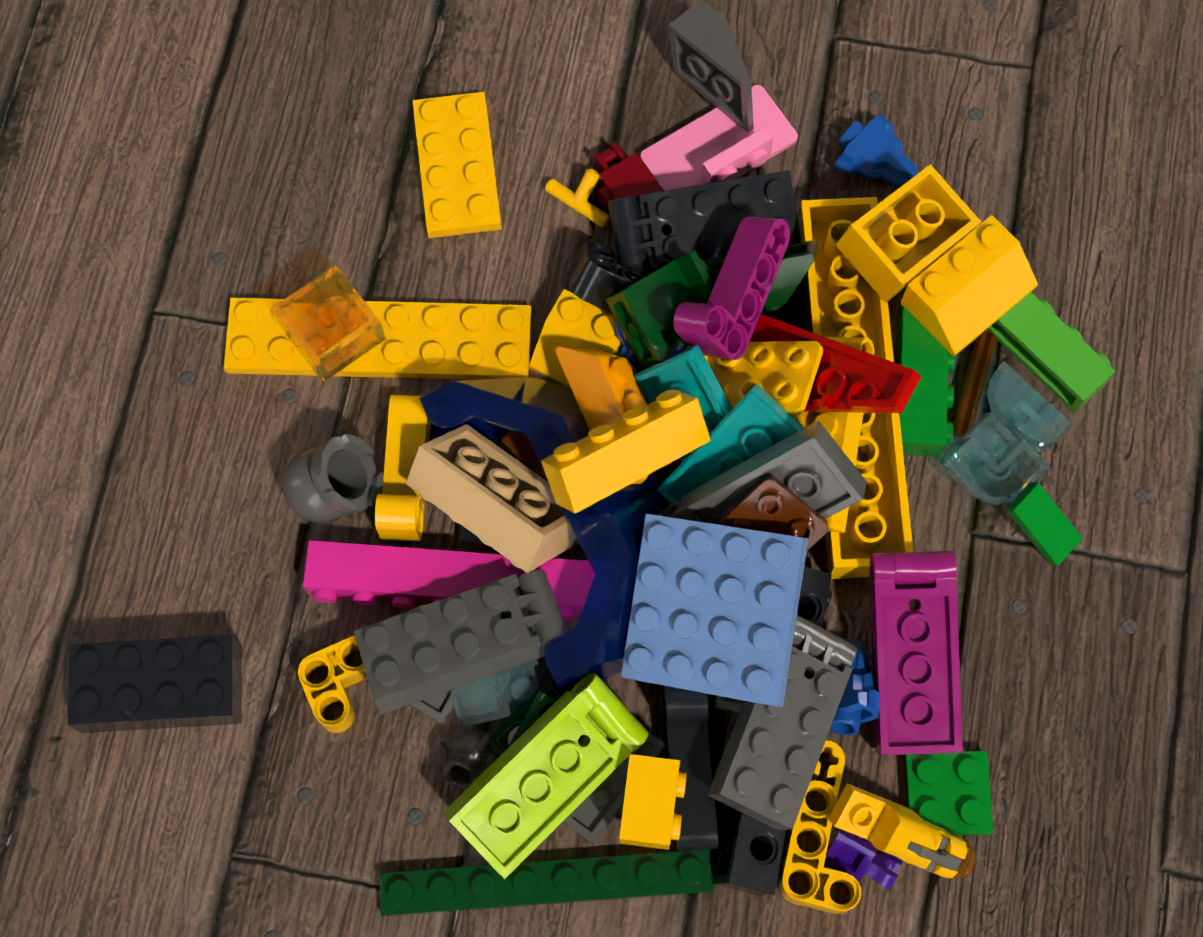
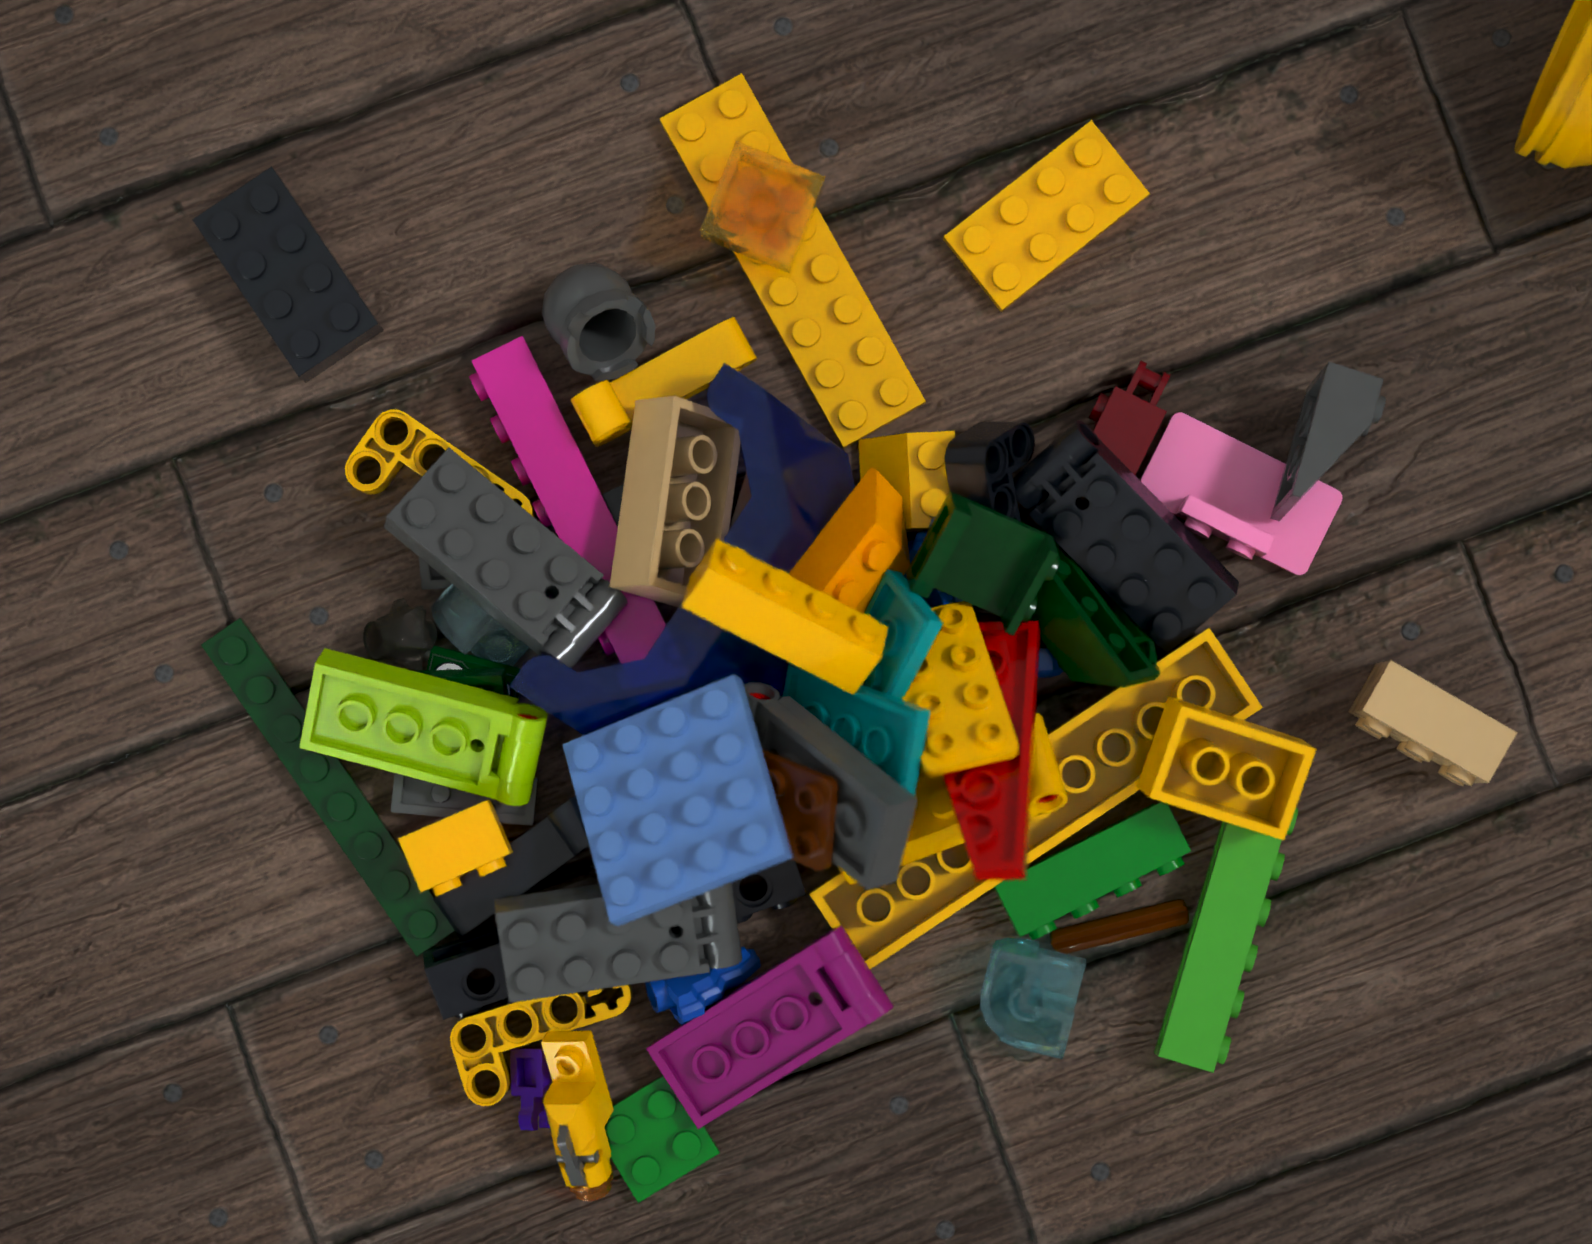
camera: 55 degrees right, 15 degrees up
yellow piece [545,169,611,228] -> none
magenta beam [674,216,790,360] -> none
blue rock [834,114,919,188] -> none
yellow slope [901,215,1038,357] -> none
clear light blue brick [987,361,1074,453] -> none
green tile [1006,482,1083,566] -> none
none -> tan brick [1348,660,1517,787]

